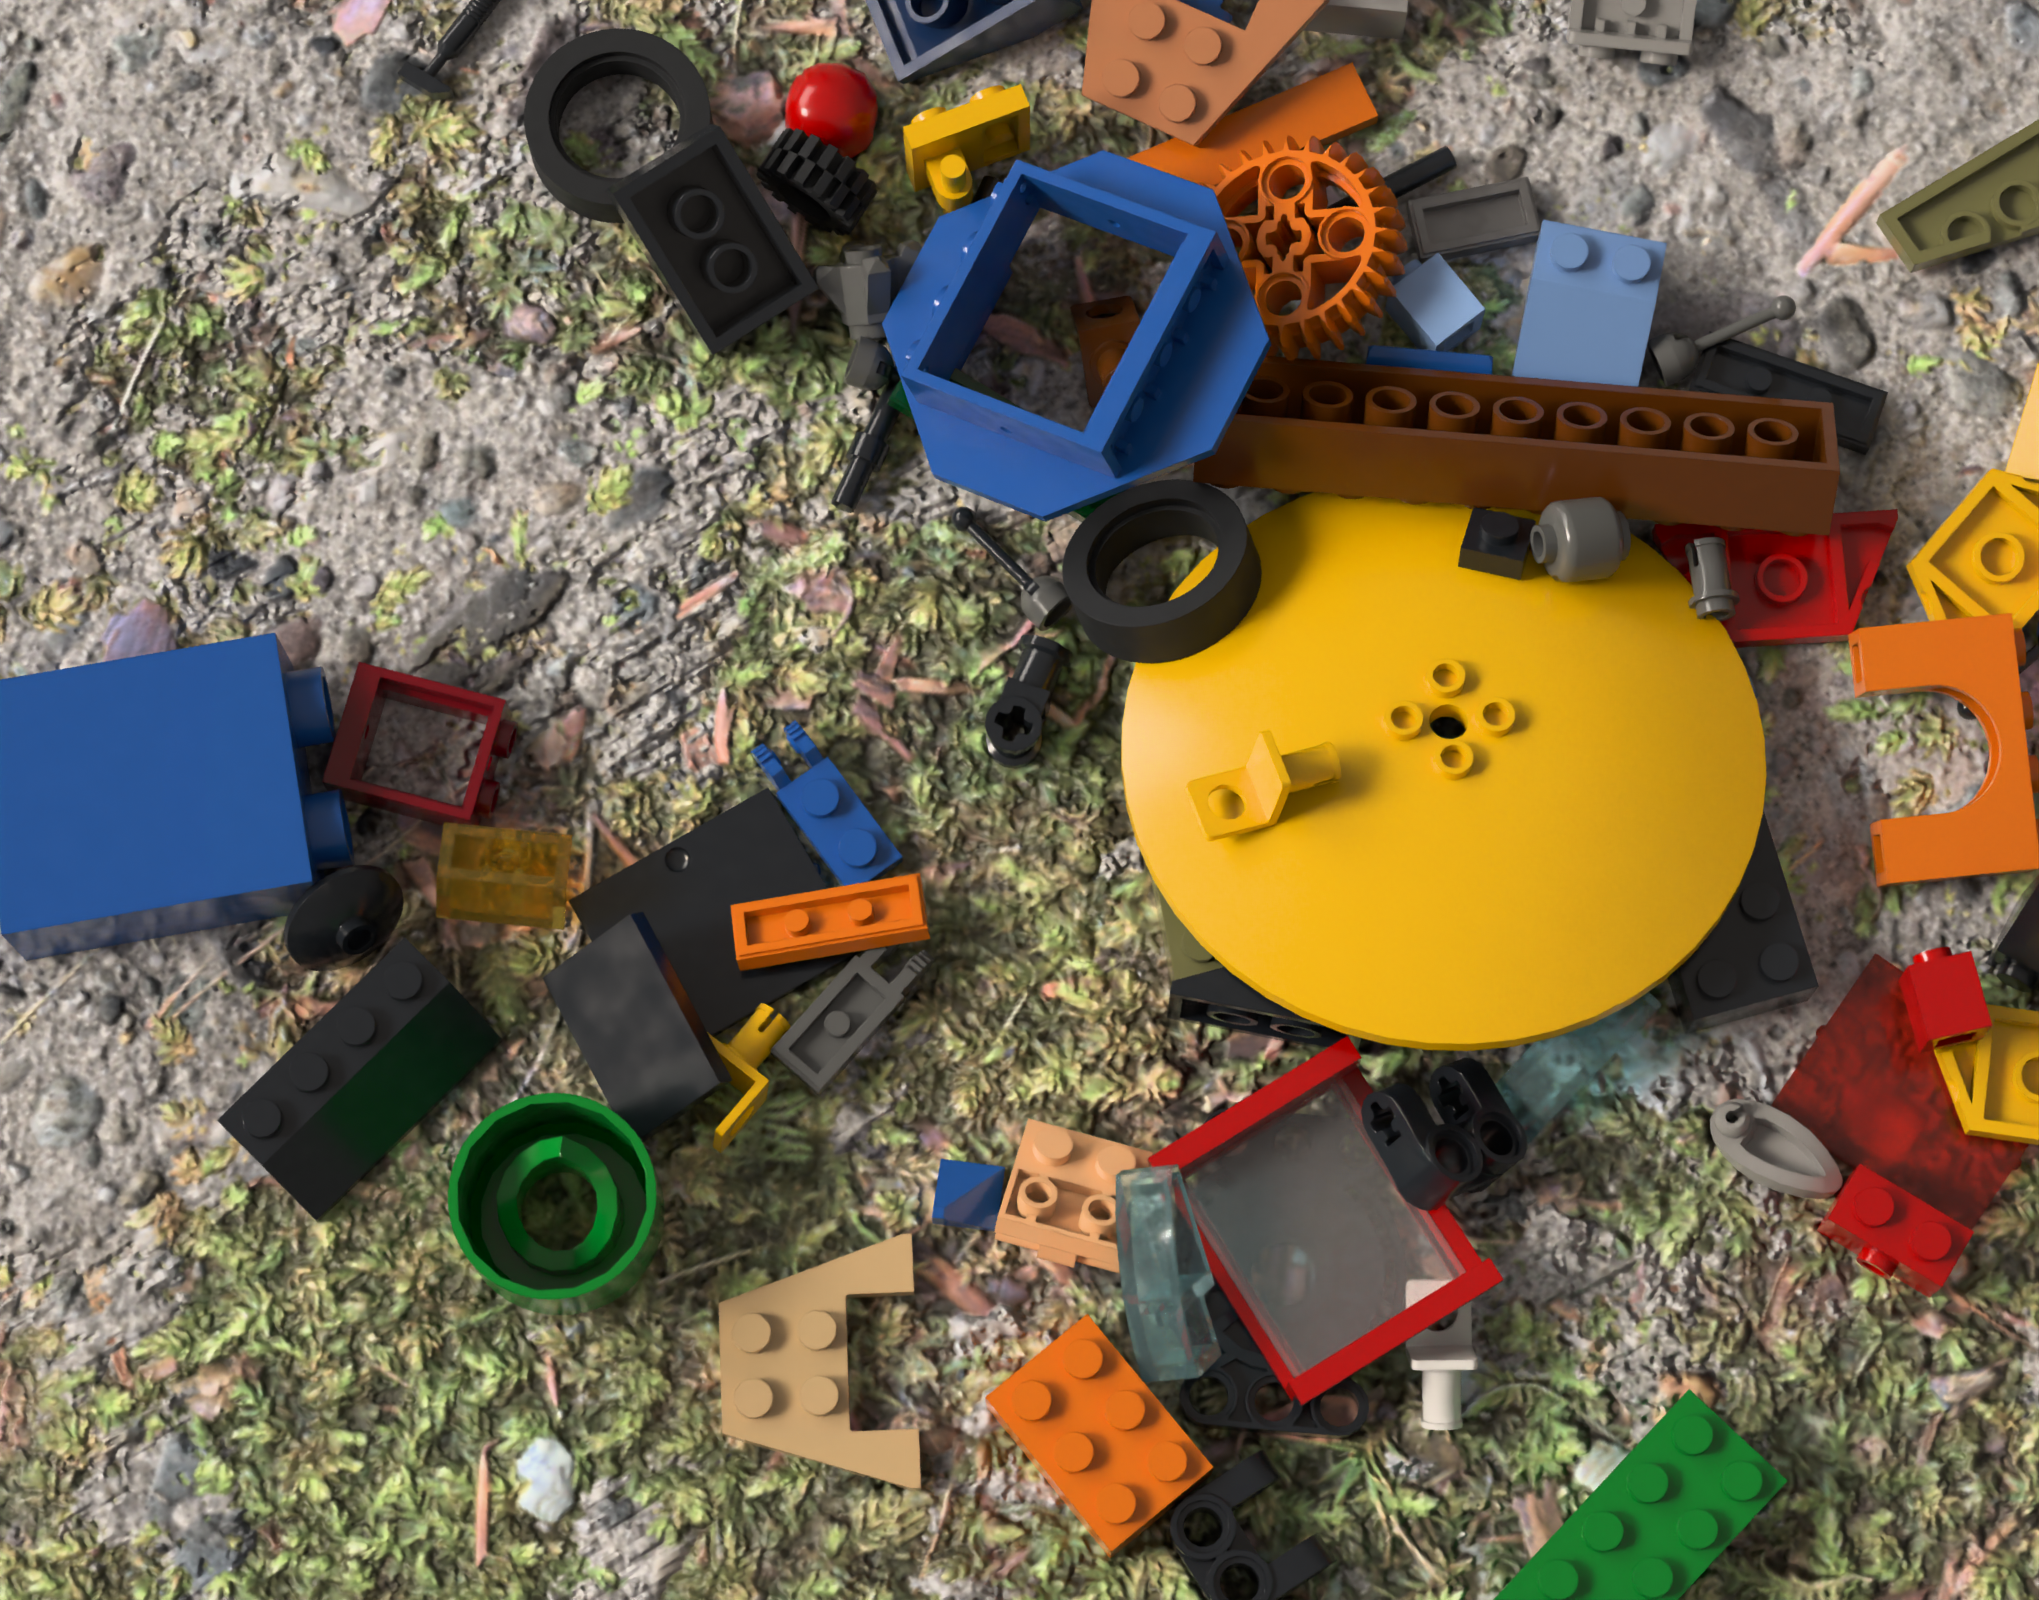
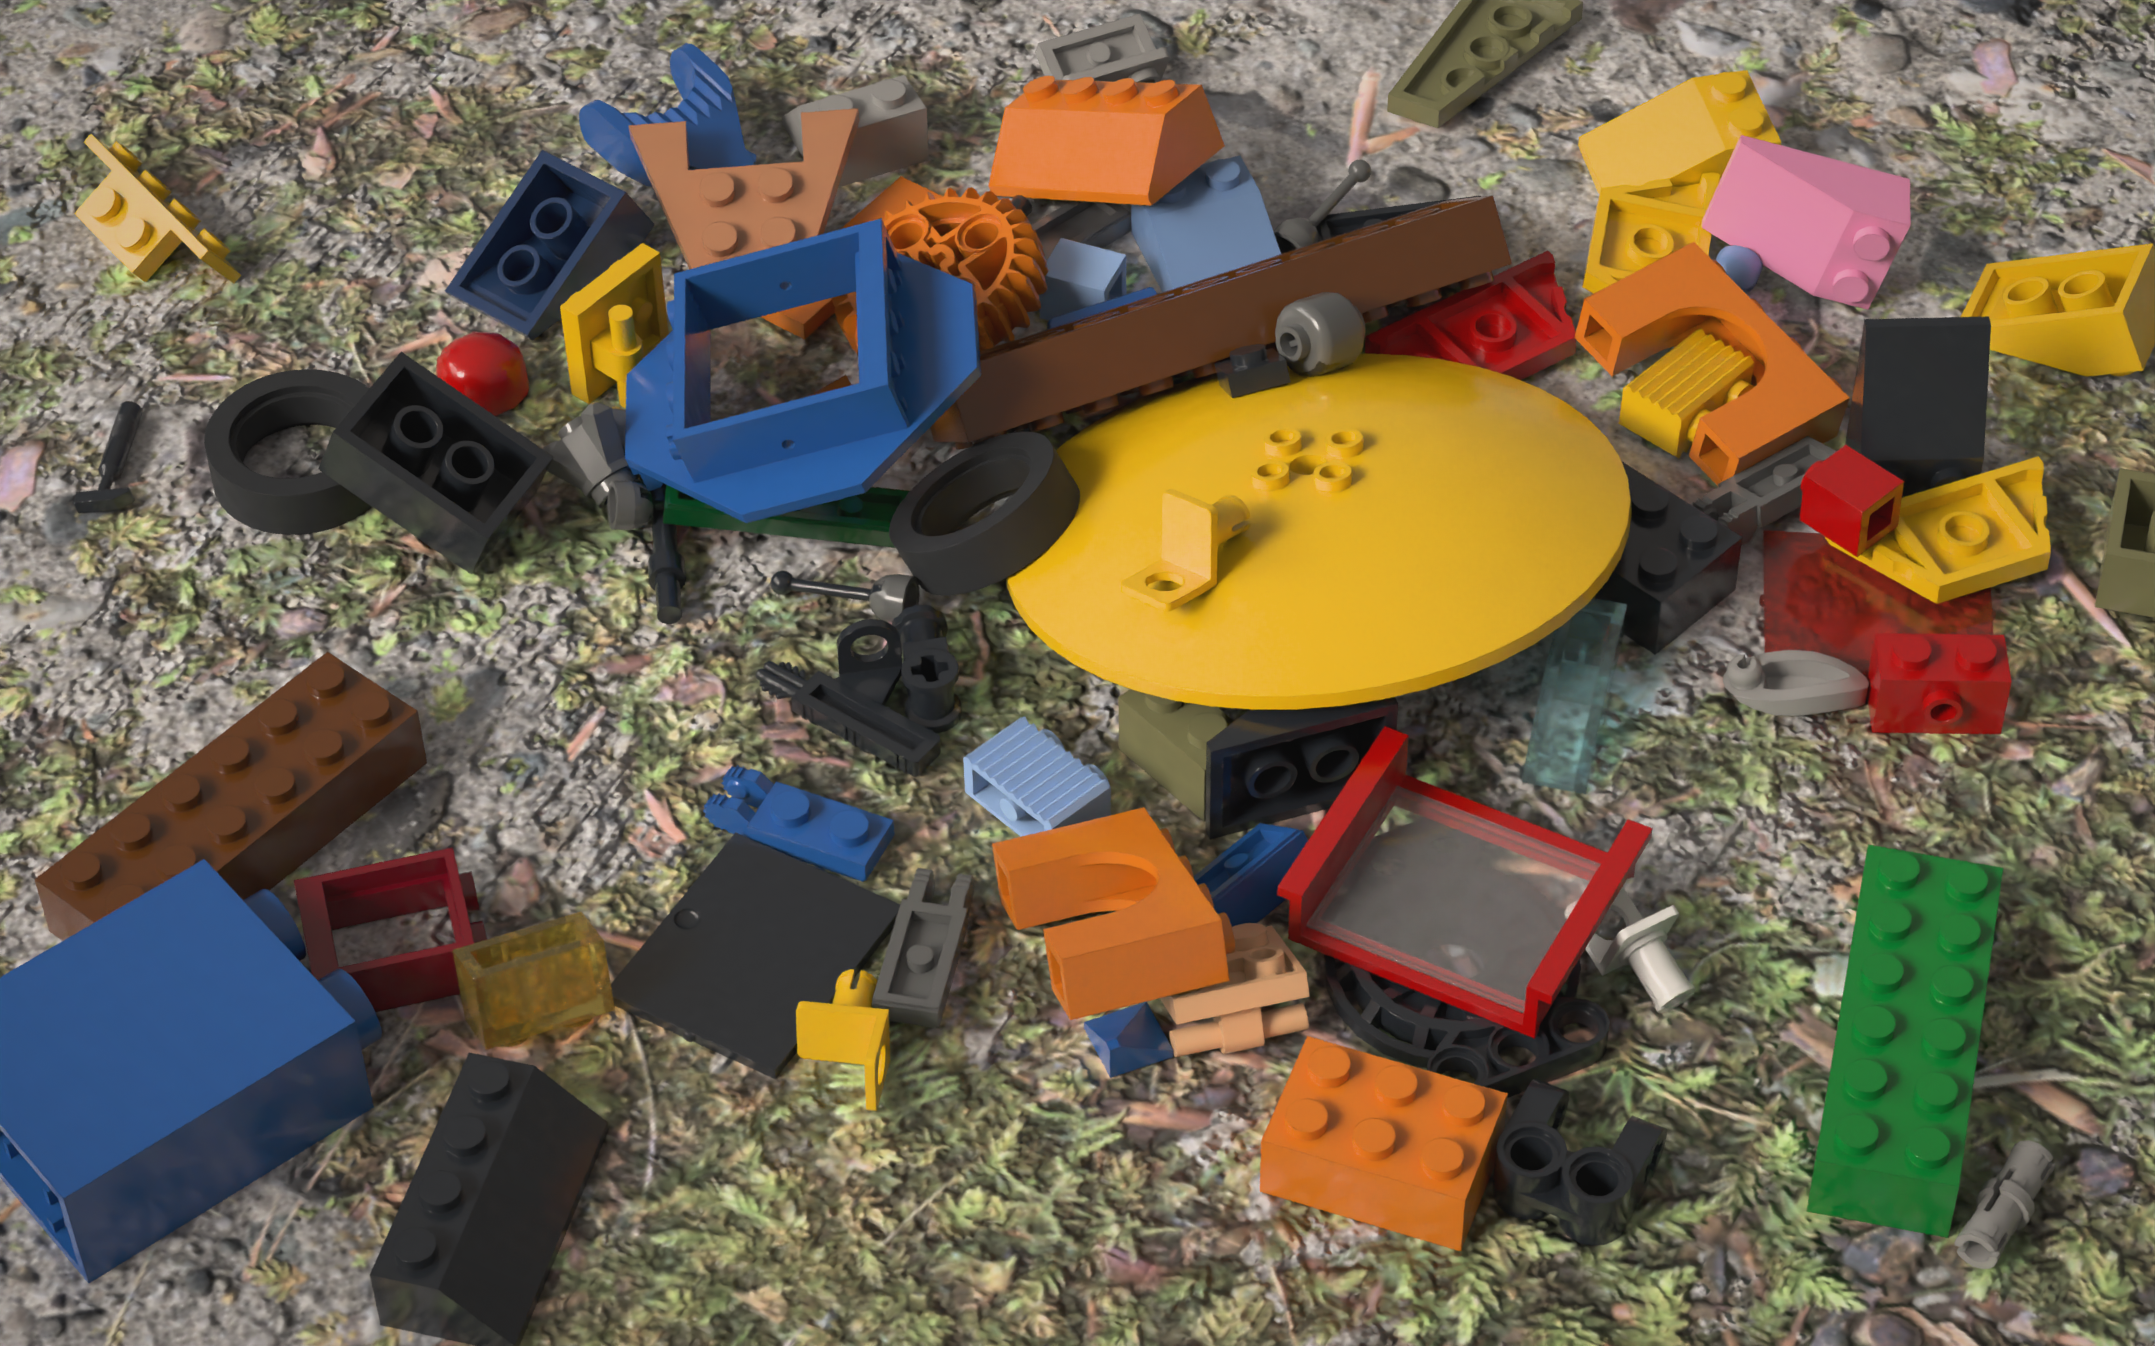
camera: 30 degrees left, 30 degrees down
black dish [284,865,404,971] -> none
green piece [448,1093,665,1315] -> none
black tile [543,912,732,1143] -> none
tan wing [719,1233,922,1491] -> none
orange tile [730,873,930,971] -> none
black tyre [756,128,878,236] -> none
clear light blue slope [1115,1164,1222,1383] -> none
black piece [1361,1058,1528,1211] -> none
dark grey pin [1684,537,1740,621] -> none
none -> reddish brown brick [34,651,427,941]
none -> black piece [755,619,941,777]
none -> light blue brick [963,717,1111,837]
none -> orange slope [988,76,1225,206]
none -> orange arch [992,807,1235,1020]
none -> blue slope [1194,823,1308,927]
none -> yellow brick [1618,328,1754,458]
none -> dark grey hinge [1692,436,1836,546]

